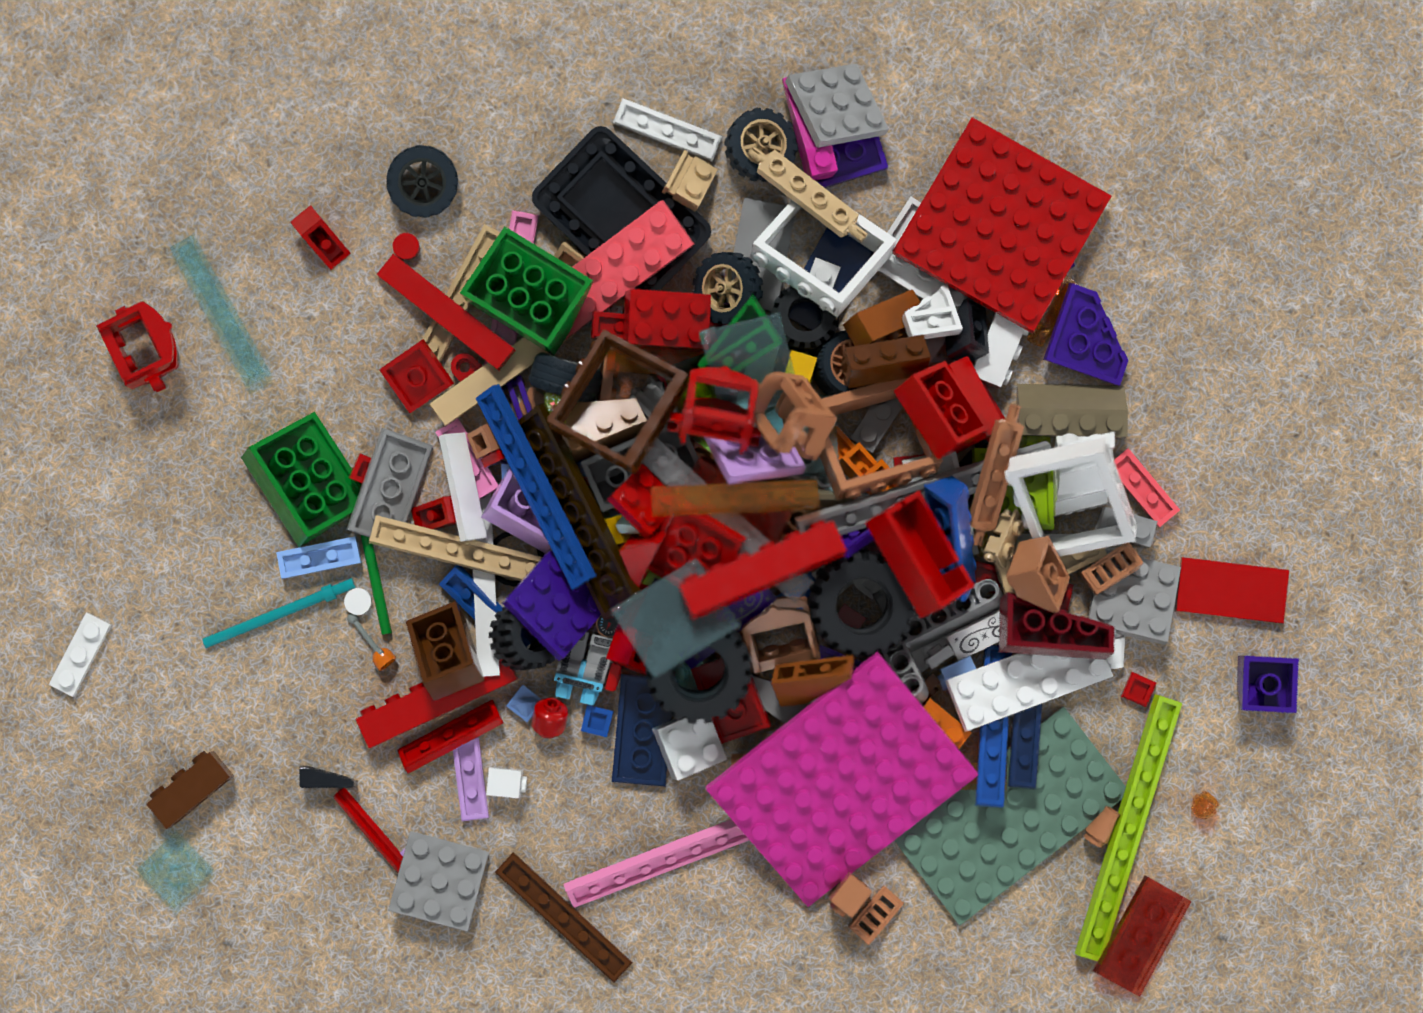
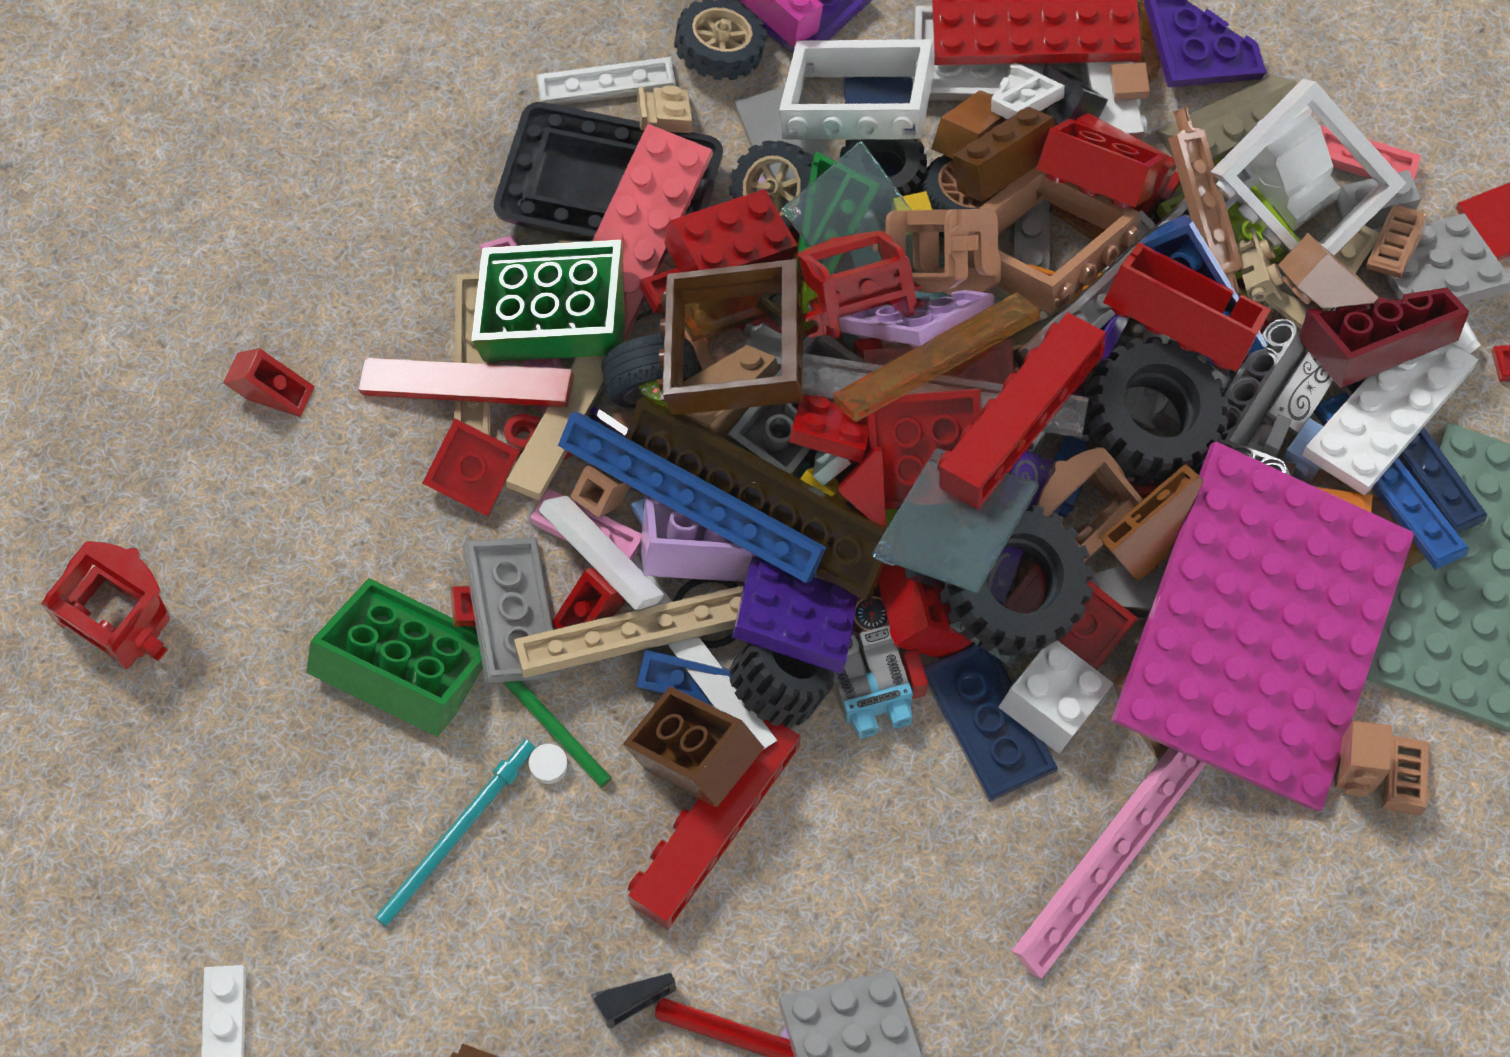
camera: 35 degrees left, 20 degrees down
clear light blue tile [170,235,272,387] -> none
light blue plate [276,536,362,579] -> none
hinge [347,613,397,671] -> none
black wheel [386,145,458,218] -> none
red tile [392,233,420,260] -> none
red tile [397,699,504,774] -> none
lavender tile [453,737,489,821] -> none
red tile [481,449,507,468] -> none
white brick [486,767,527,798] -> none
reddish brown tile [495,852,633,983] -> none
medium blue tile [506,684,542,722] -> none
red head [532,698,568,739] -> none
blue plate [581,705,614,737] -> none
tan plate [747,146,868,243] -> none
none -> nougat tile [1110,63,1150,100]

